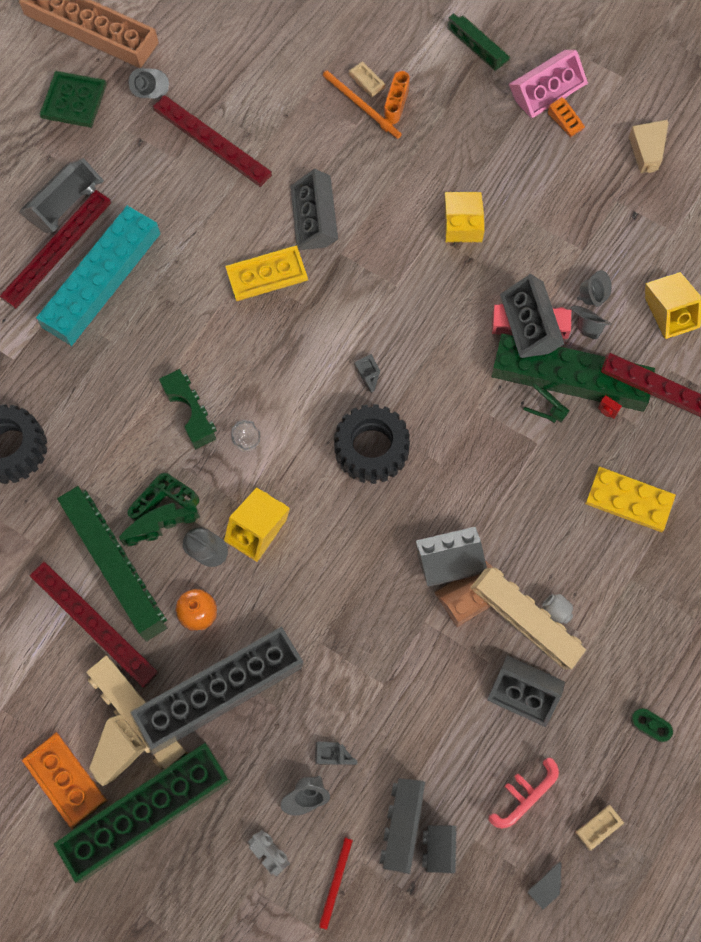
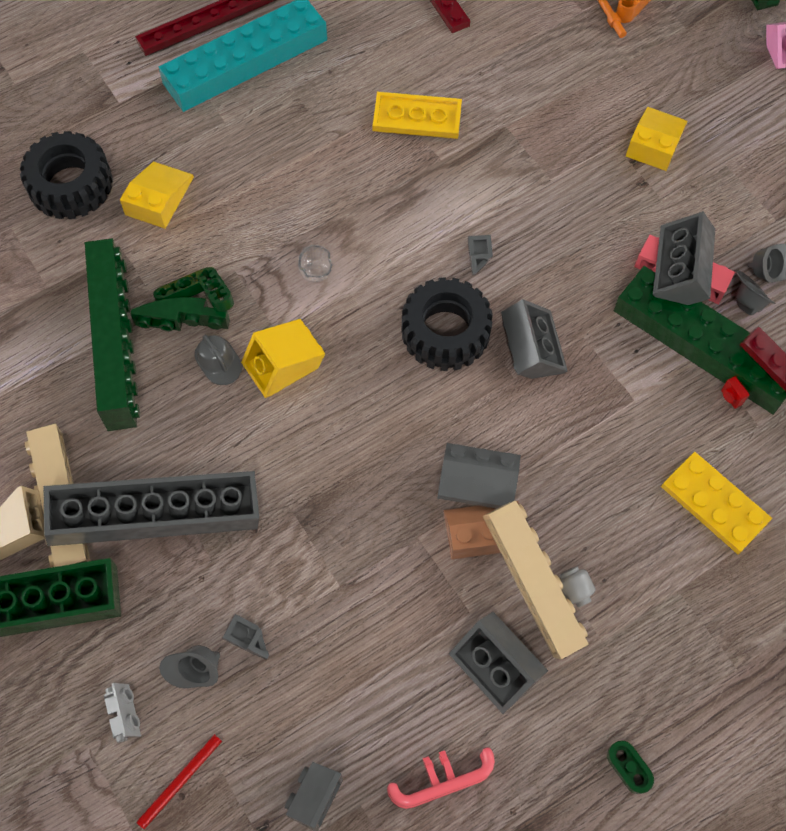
camera: 20 degrees right, 5 degrees down
dark red plate [29,561,159,688] -> none
dark green arch [159,369,217,450] -> none
orange cylinder [175,589,217,631] -> none
dark grey slope [290,168,338,250] -> none
dark grey slope [379,778,425,874] -> none
dark green plant [523,384,570,424] -> none
none -> yellow slope [120,161,194,229]
none -> dark grey slope [501,299,568,379]

